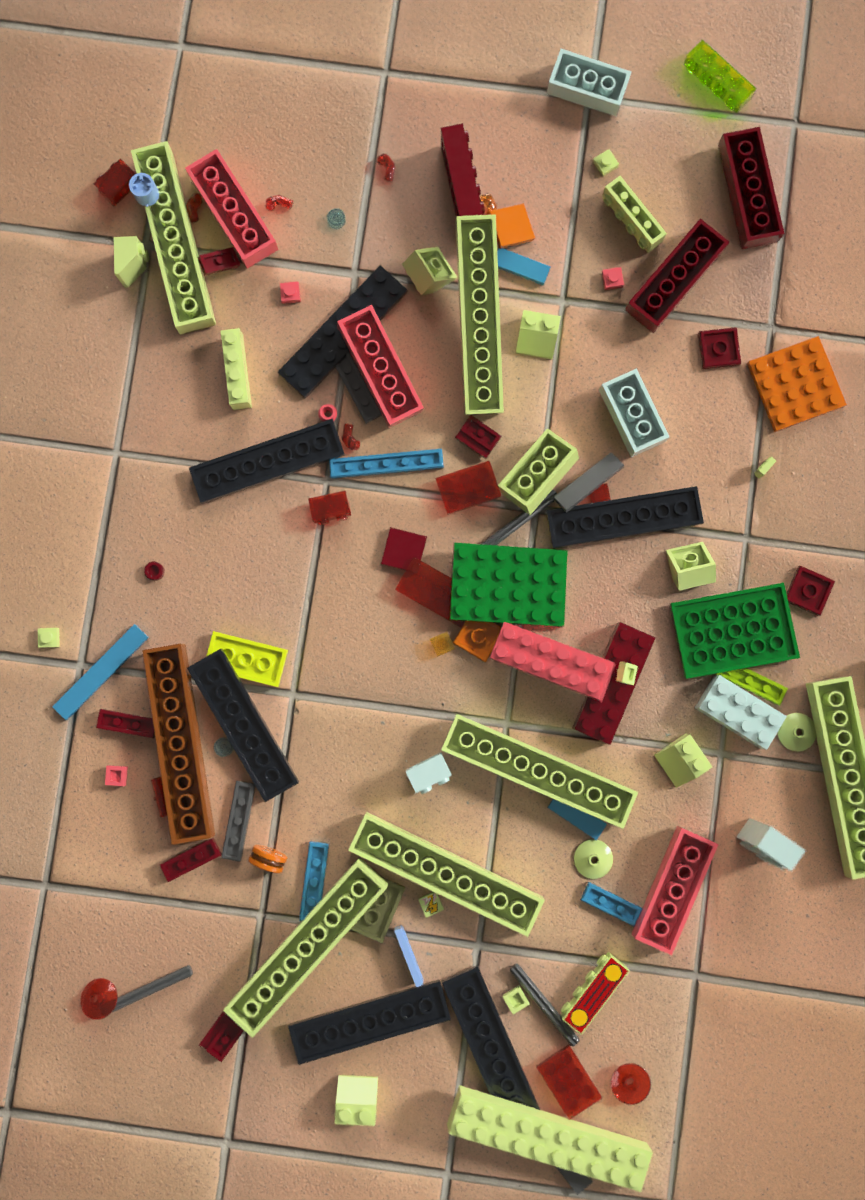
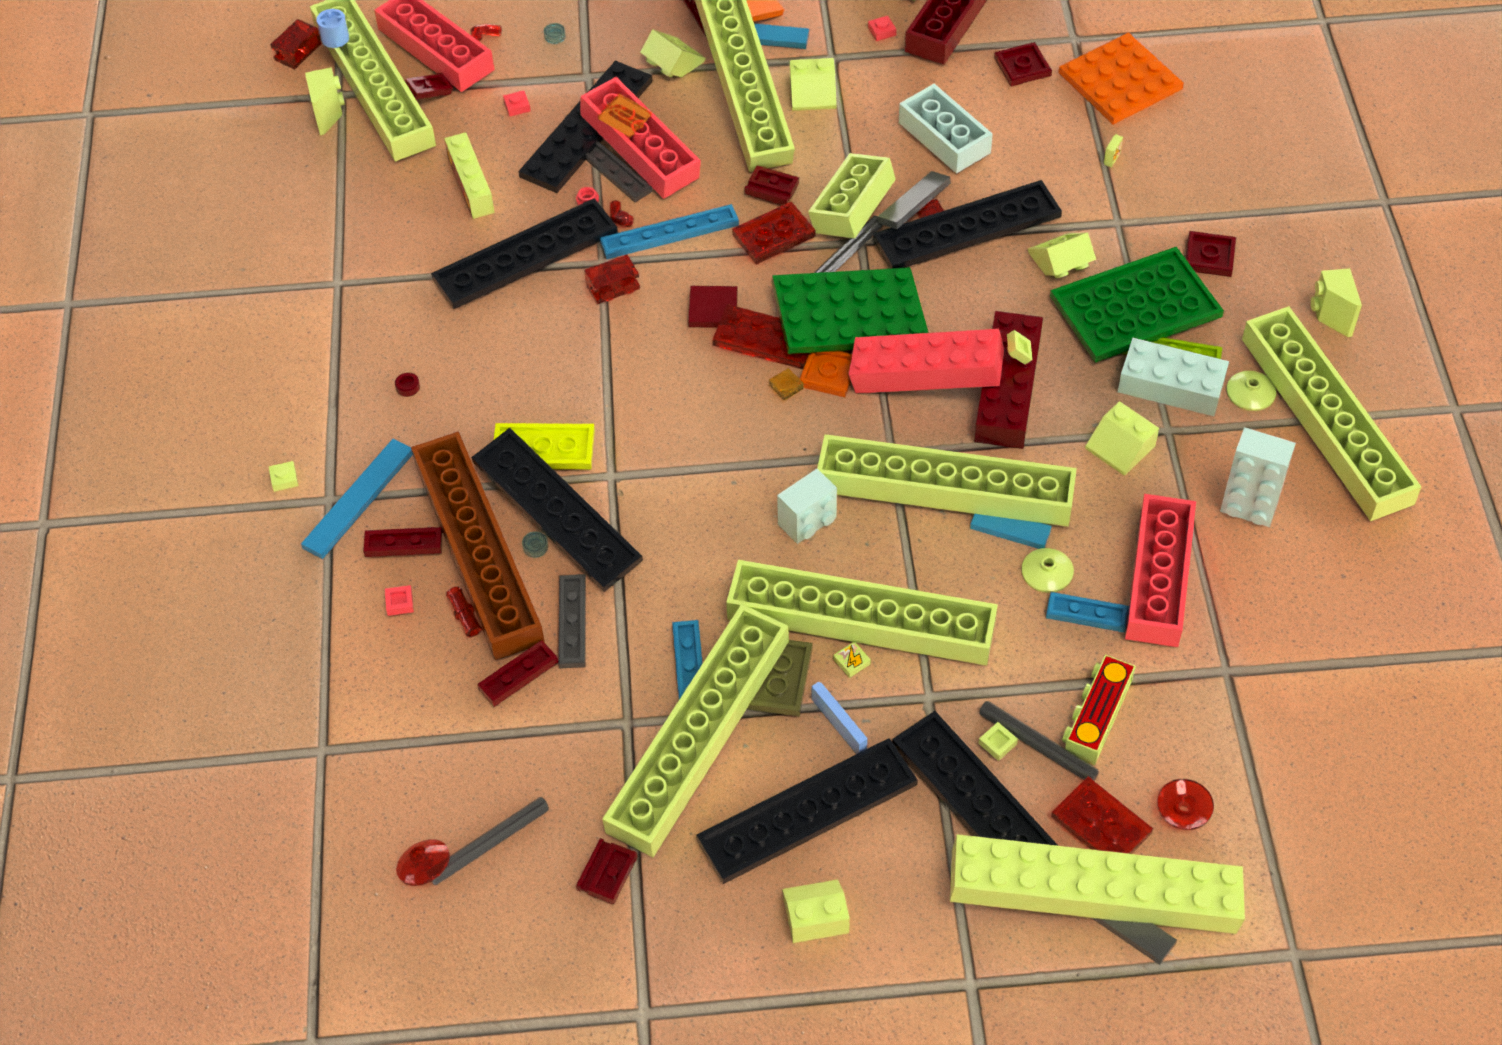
camera: 15 degrees left, 30 degrees down
clear red arm [186,193,202,222] -> none
orange head [248,845,287,873] -> none
none -> clear orange piece [598,94,652,138]

